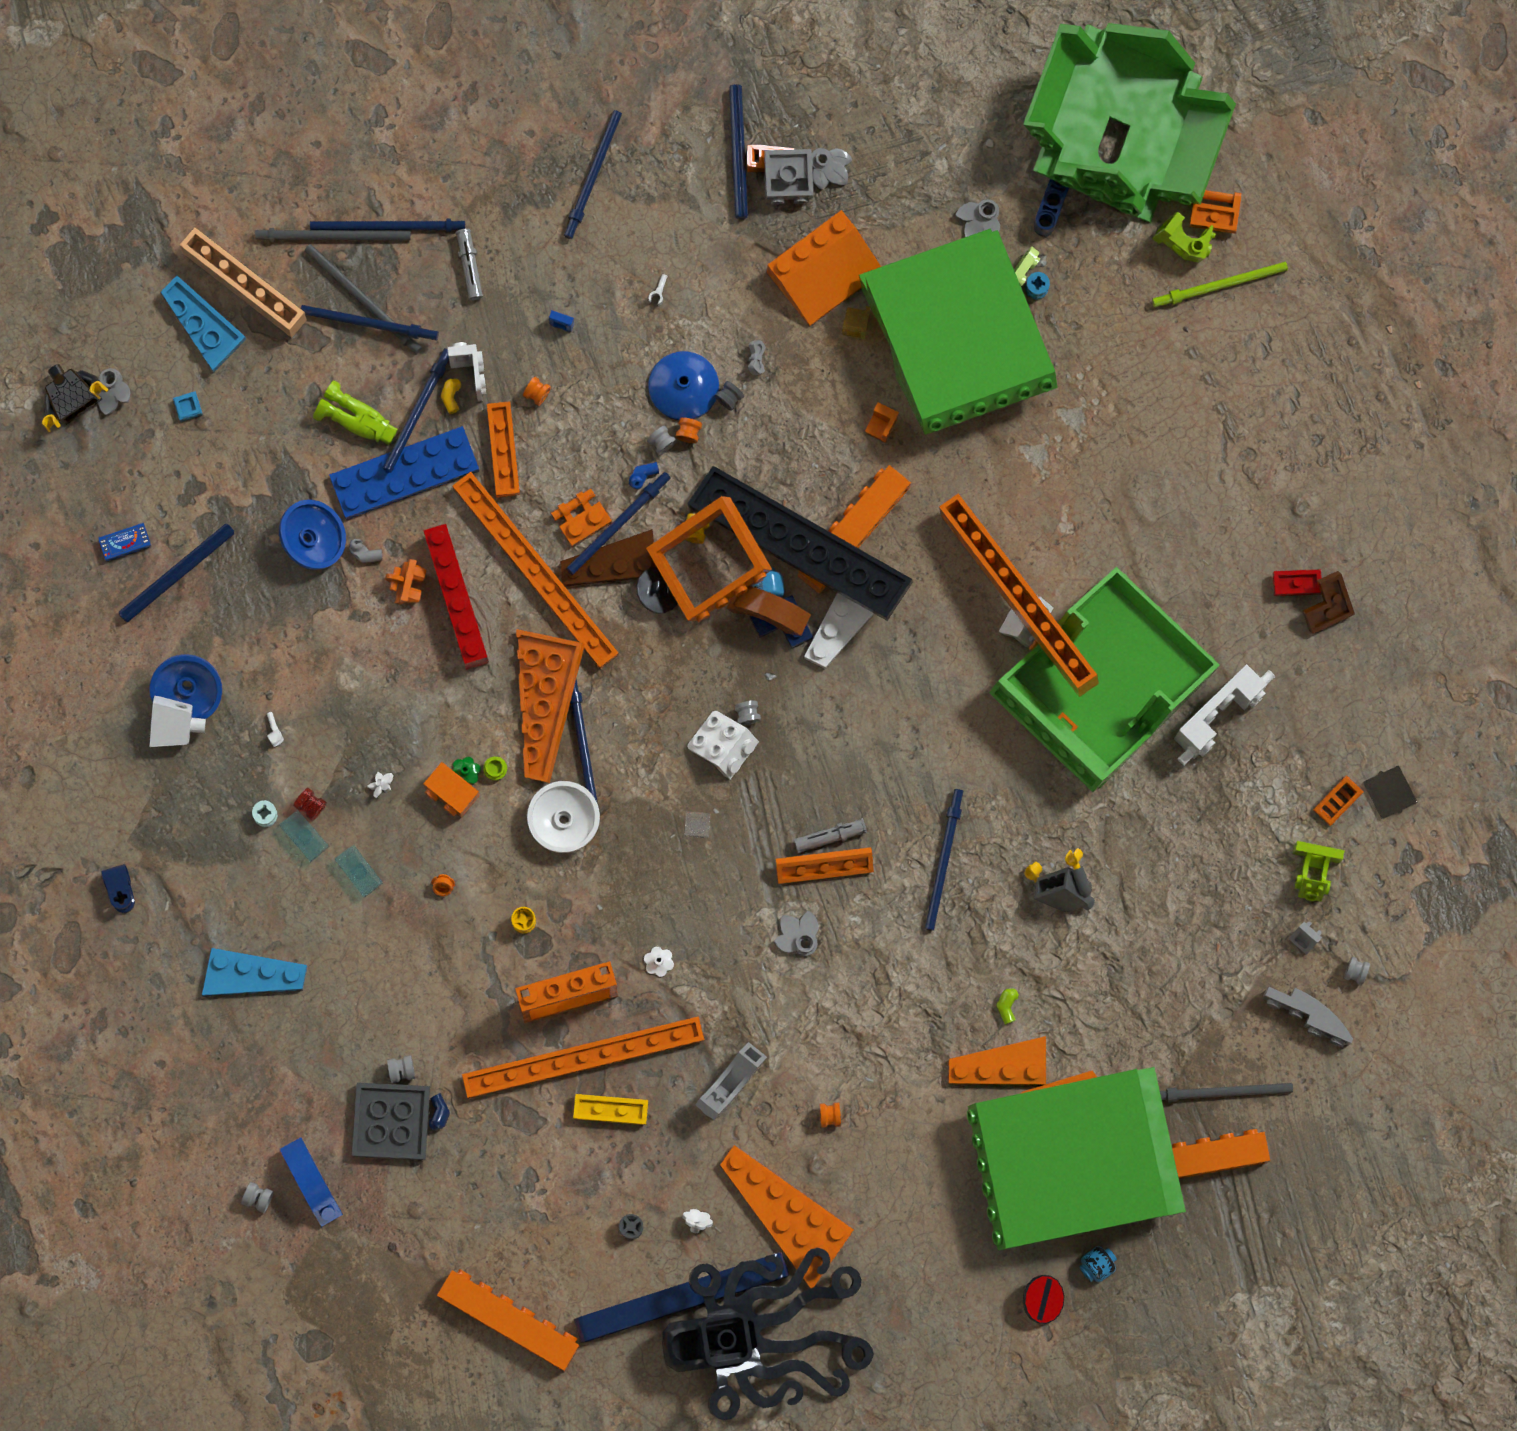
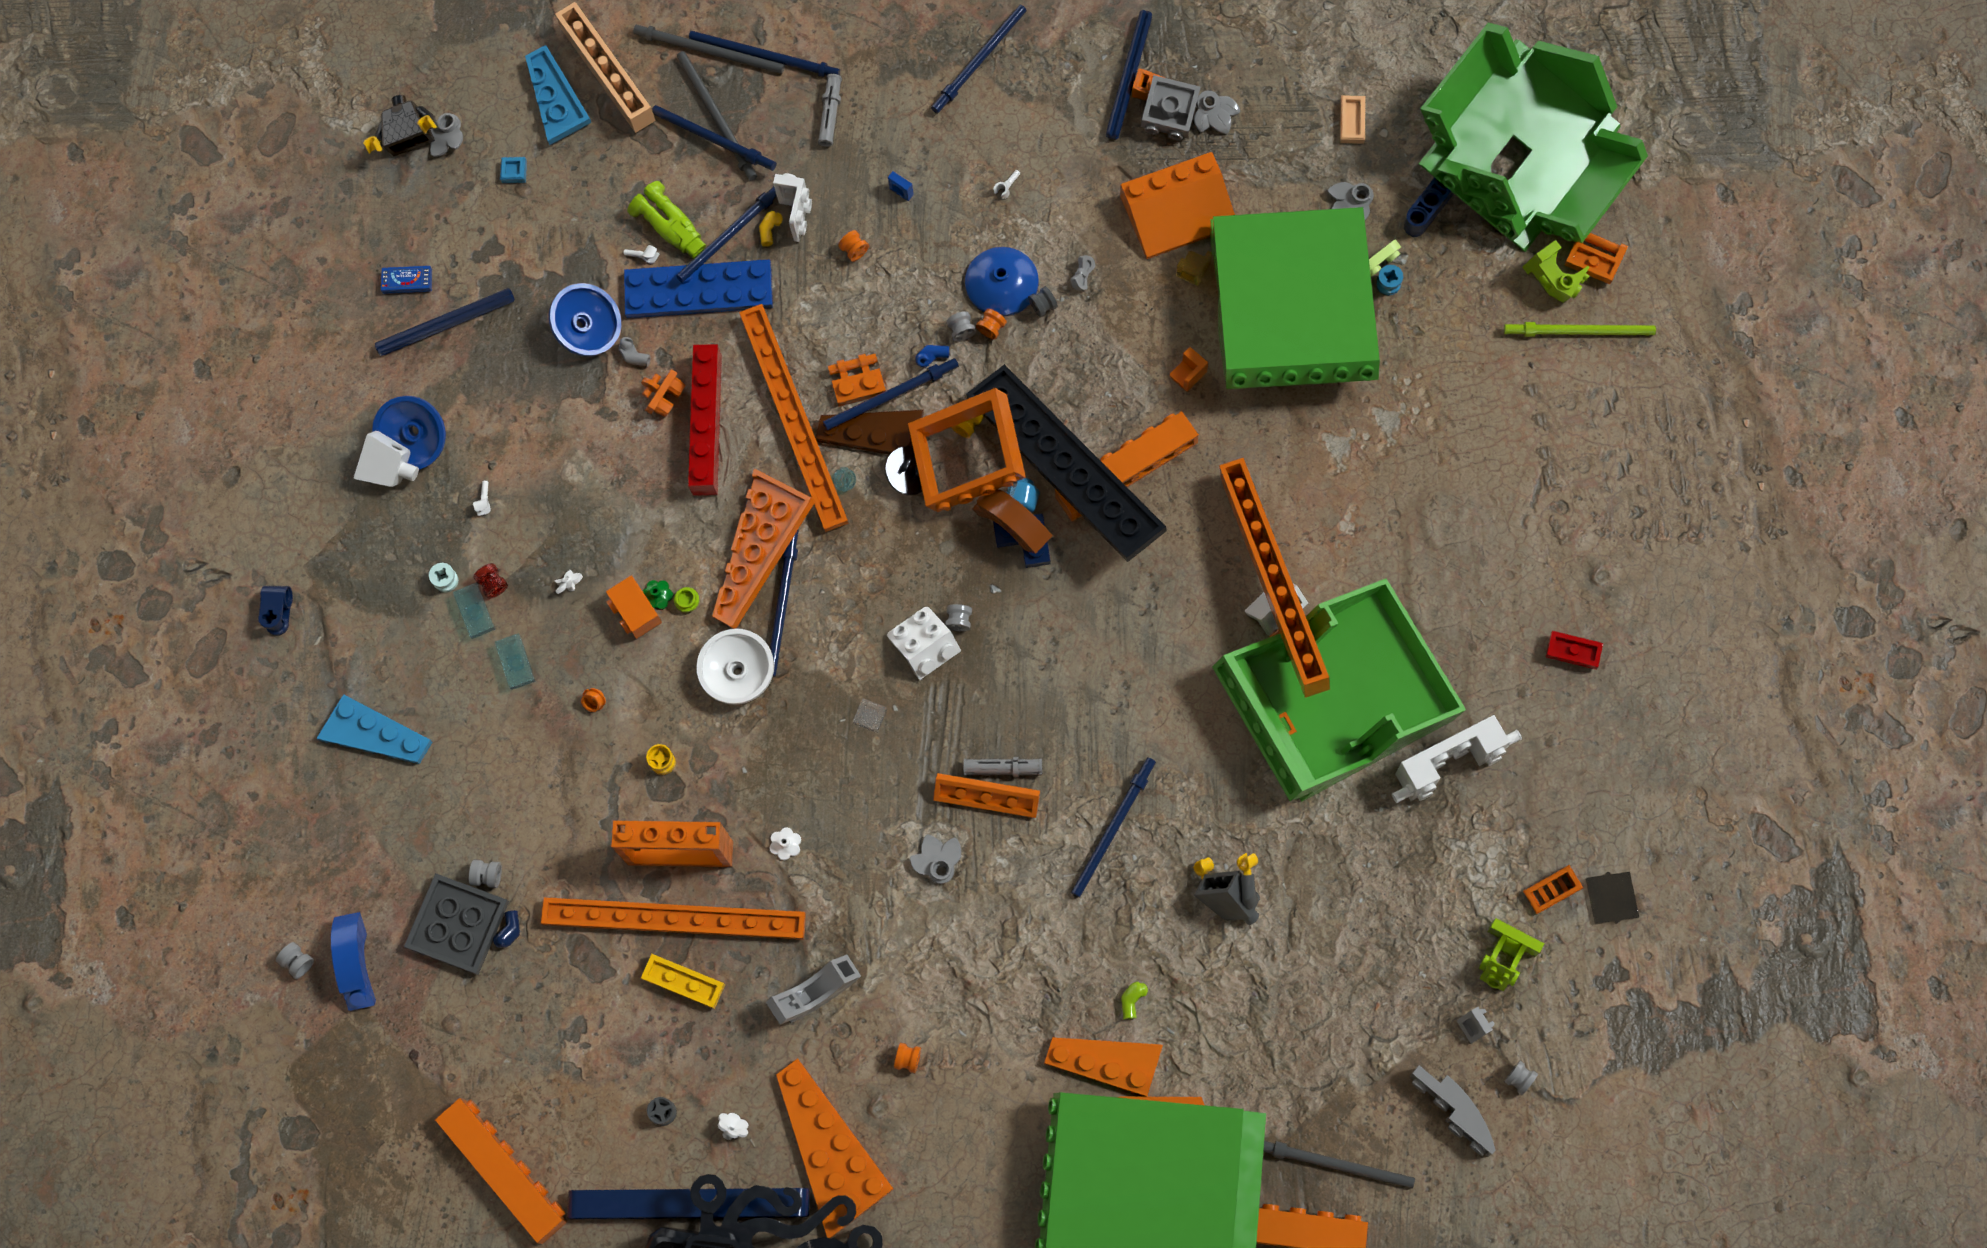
camera: 30 degrees right, 5 degrees down
orange plate [487,401,520,497] -> none
white wing [804,593,874,669] -> none
reddish brown plate [1303,571,1355,634] -> none
none -> white hand [624,245,659,264]
none -> clear light blue plate [833,467,856,492]
none -> light nougat tile [1340,95,1365,144]

